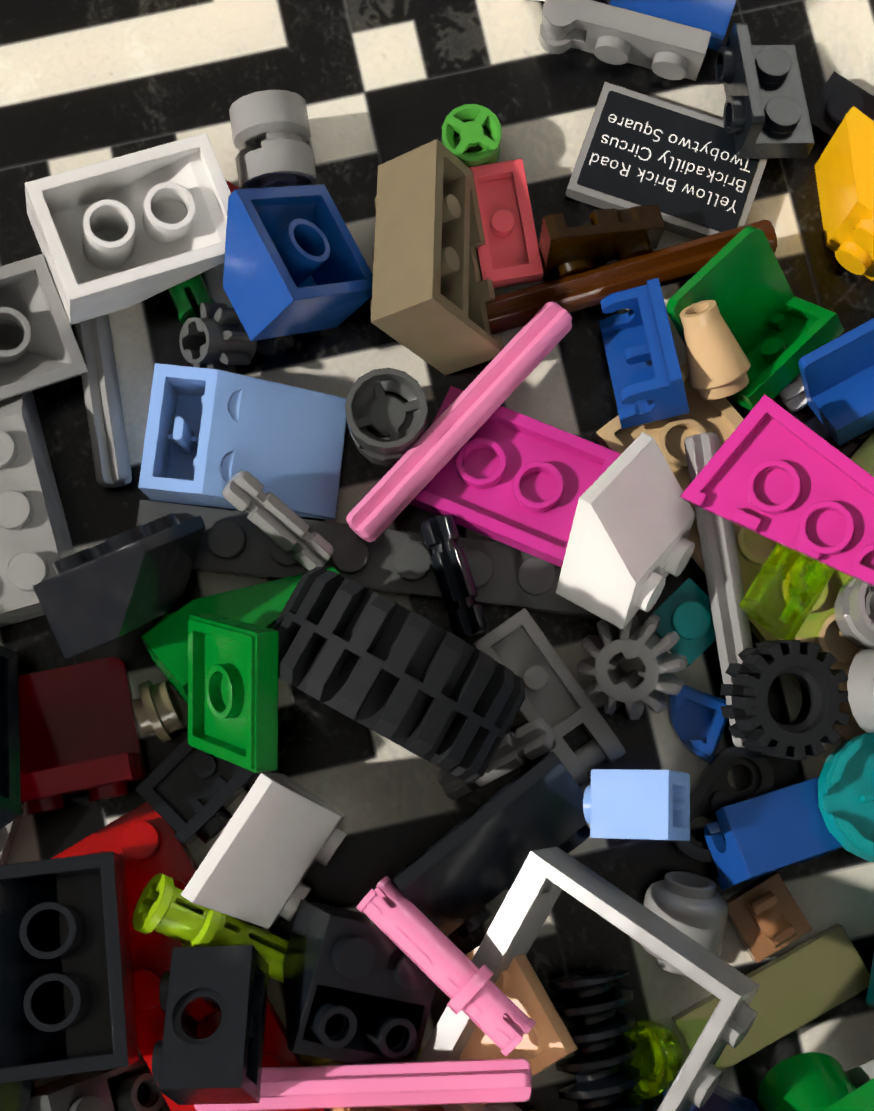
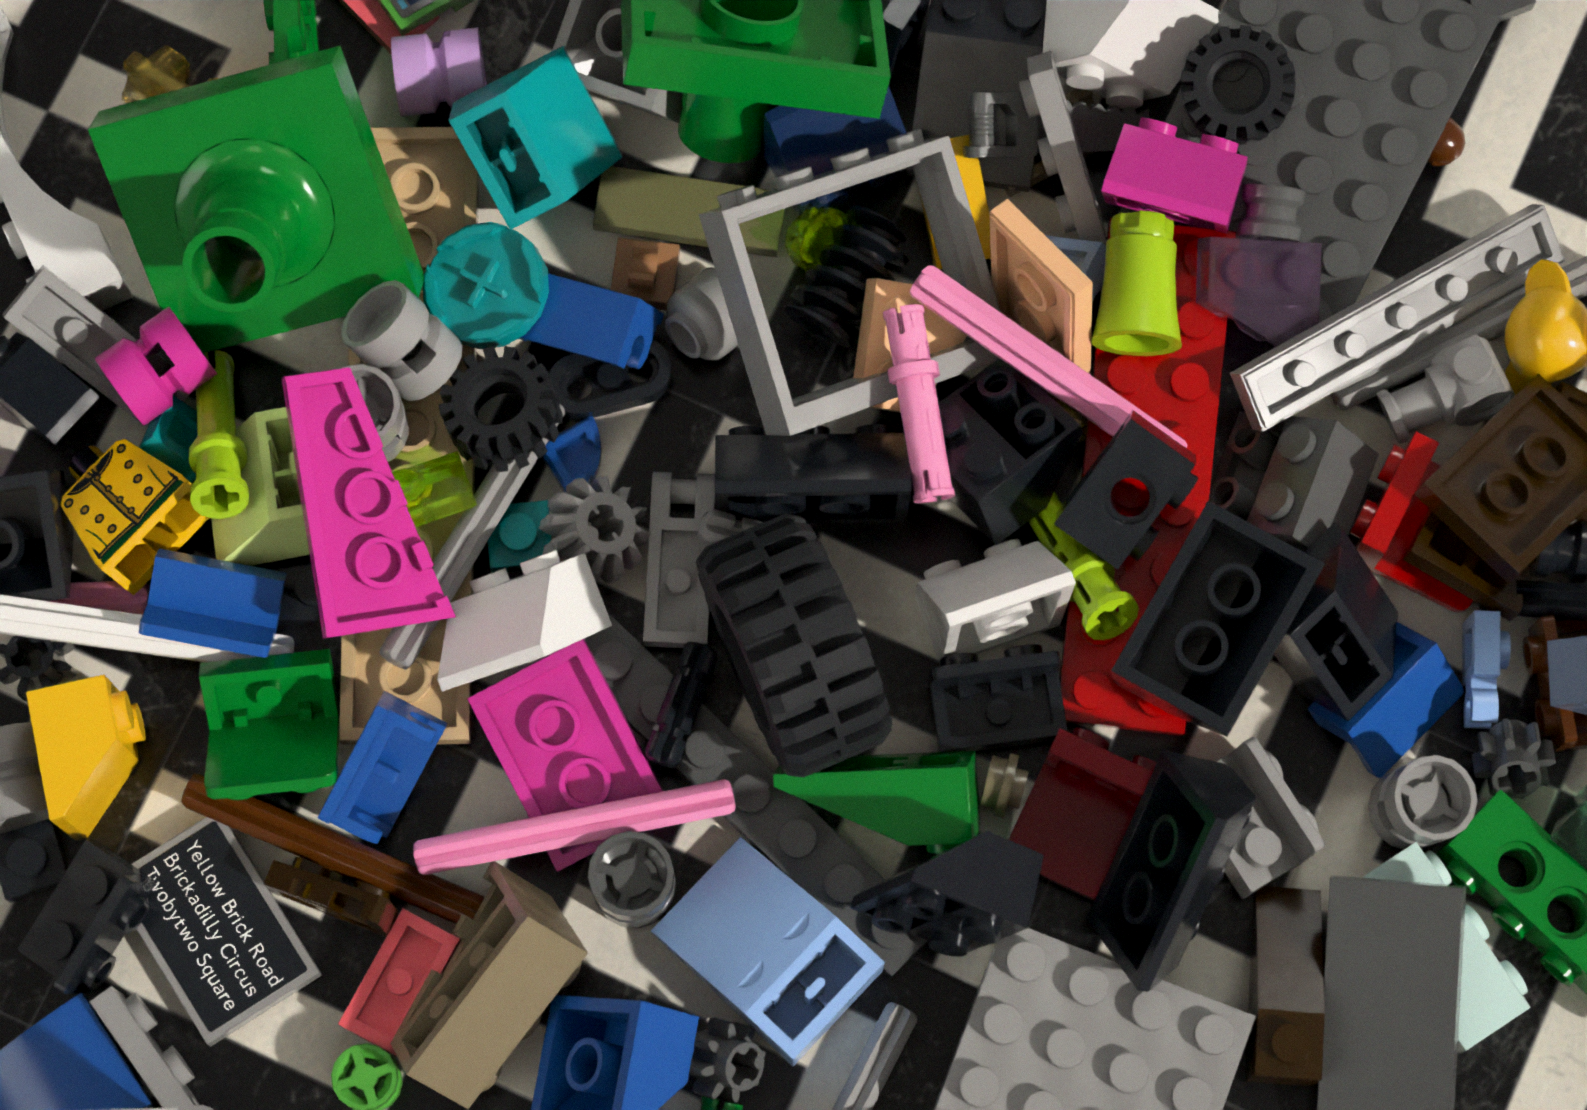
camera: 145 degrees left, 5 degrees down
green tile [188,613,279,773] -> none
light grey axle [222,470,334,571] -> none
light blue slope [583,769,690,841] -> none
tan cone [679,300,751,400] -> none

